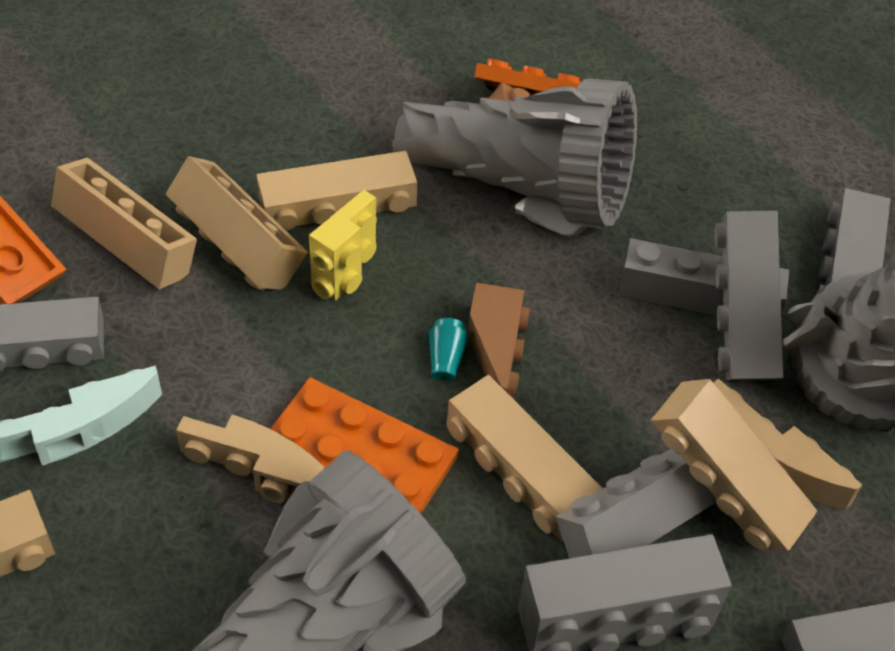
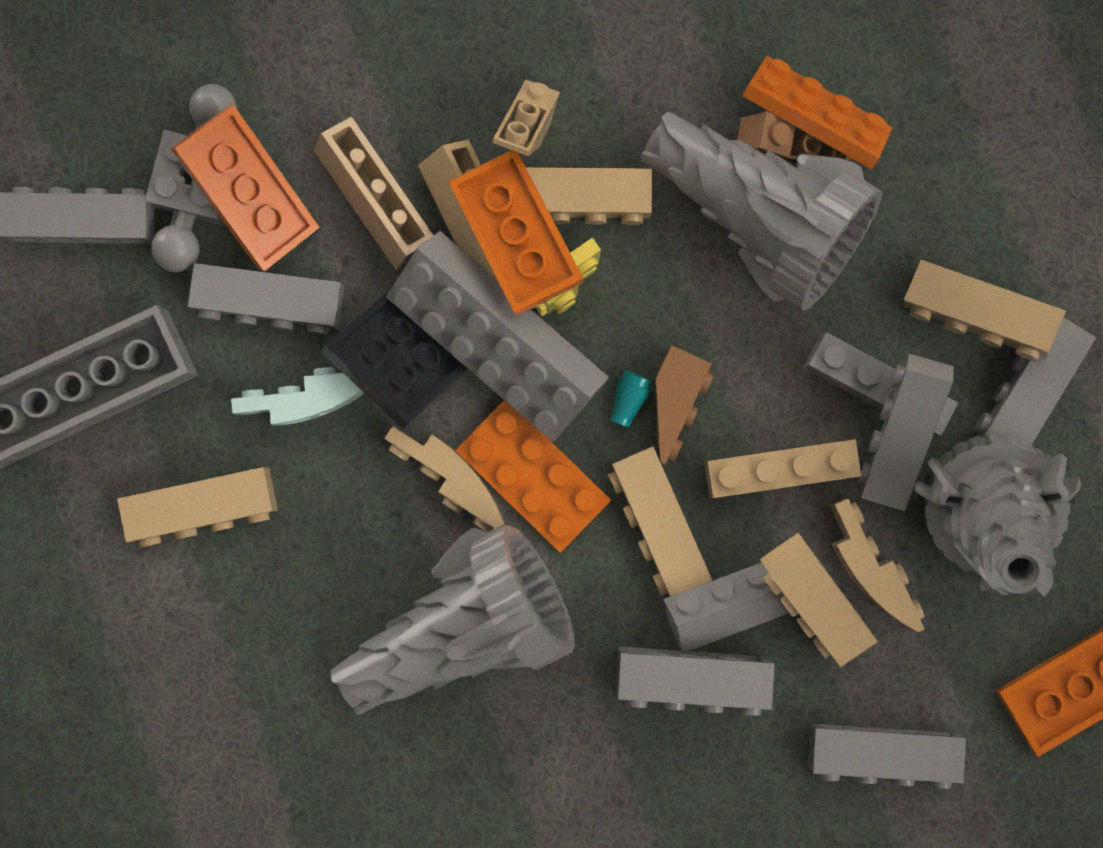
camera: 20 degrees right, 35 degrees up
none -> black plate [321,290,468,430]
none -> light grey brick [386,231,609,442]
none -> orange plate [448,150,584,316]
none -> tan slope [492,79,560,156]
none -> tan brick [704,439,861,498]
none -> tan brick [904,260,1066,361]

